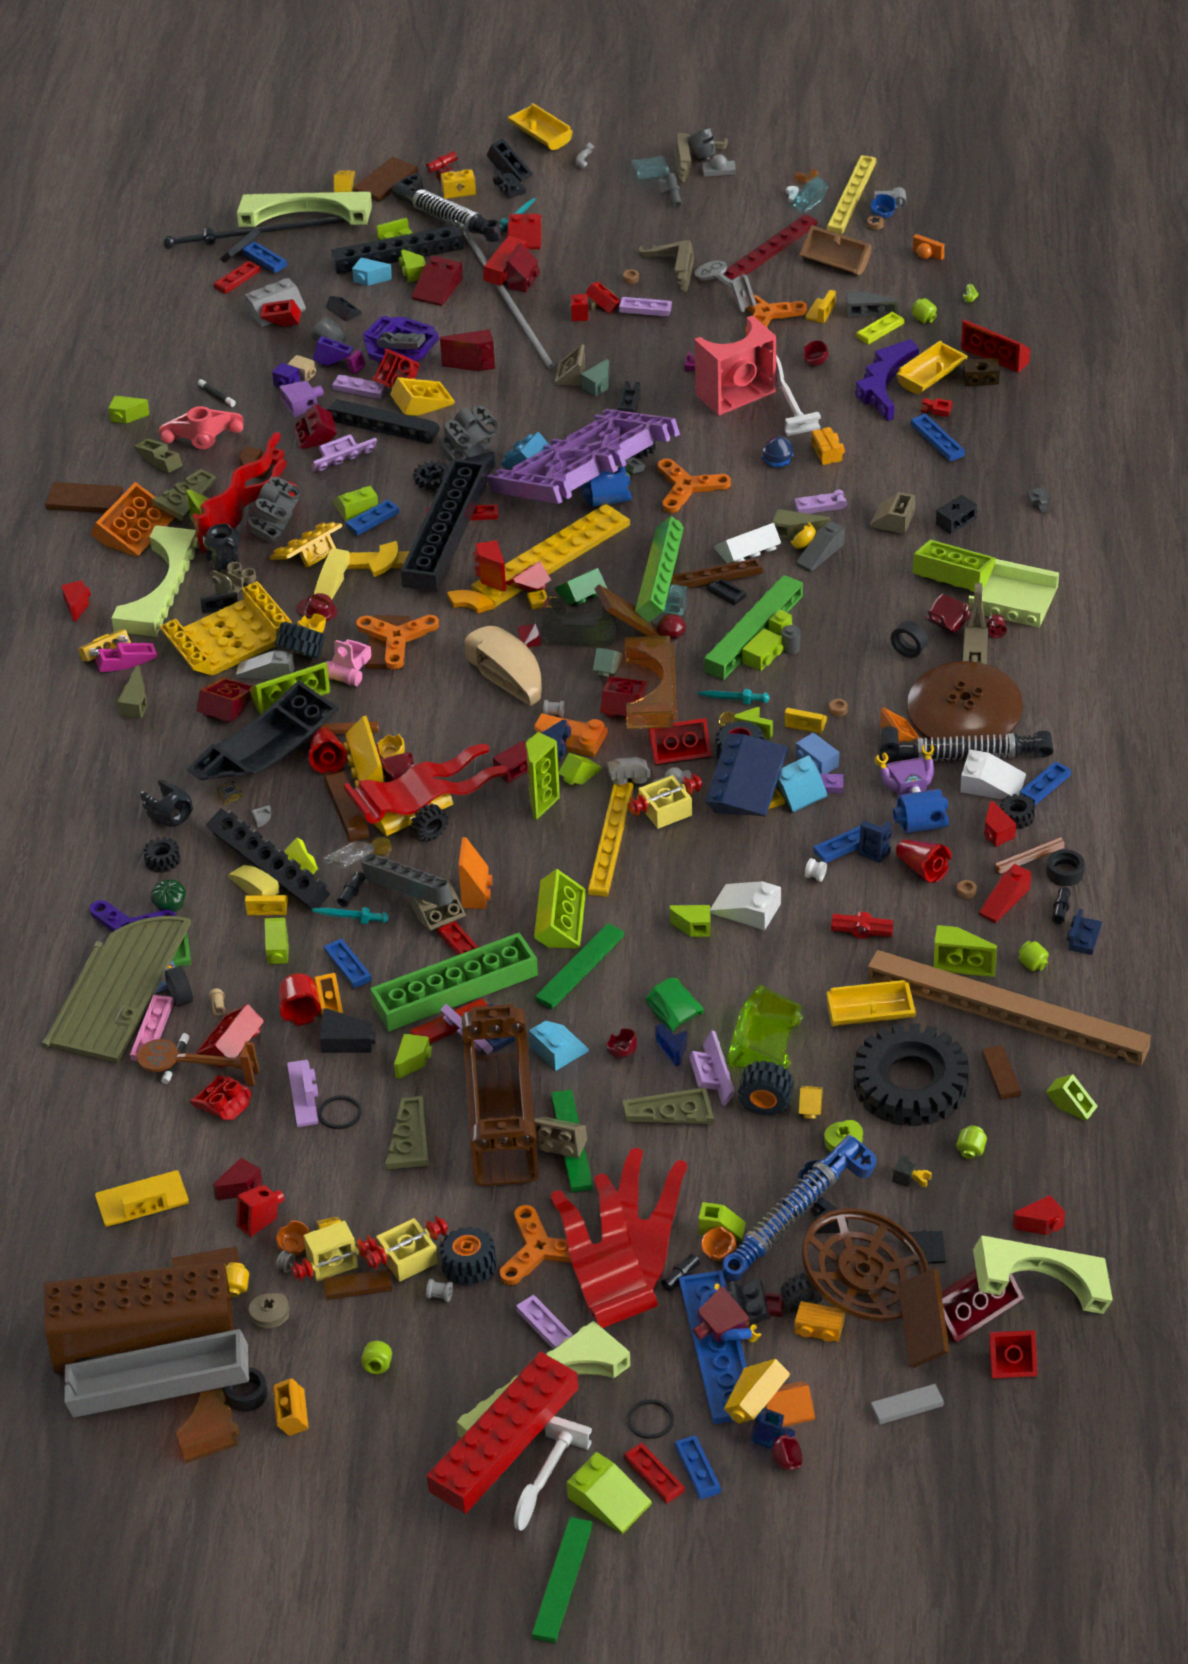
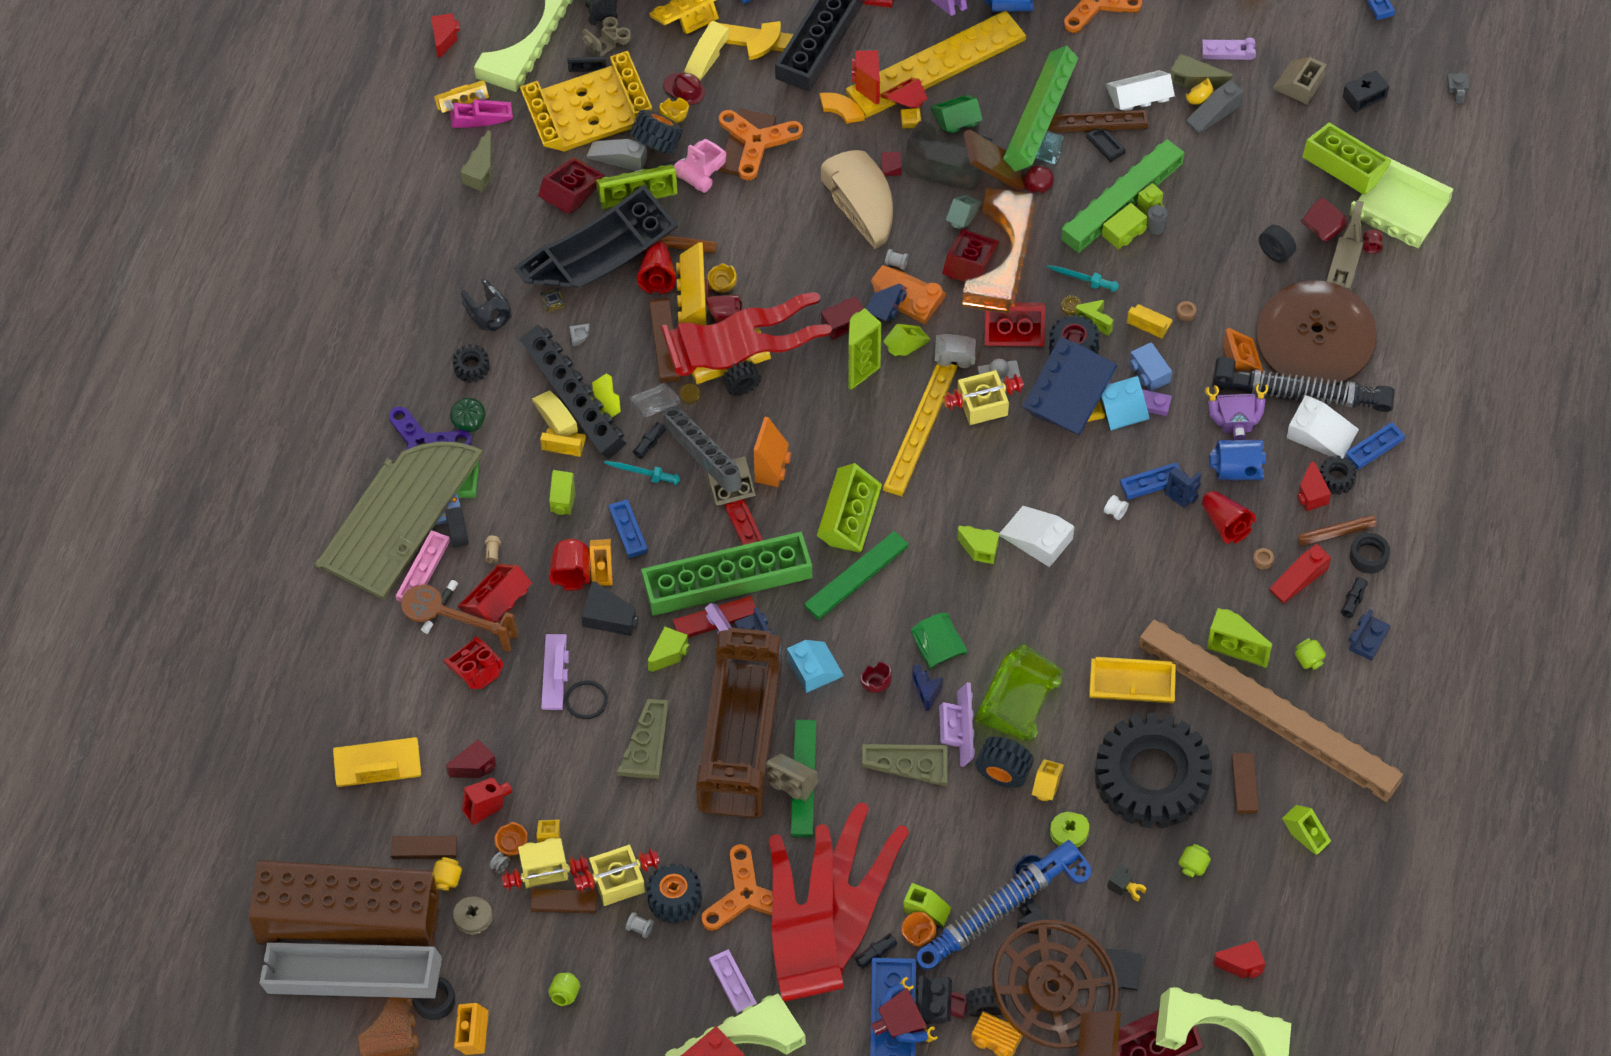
camera: 10 degrees right, 15 degrees up
red piece [831,912,894,939] -> none

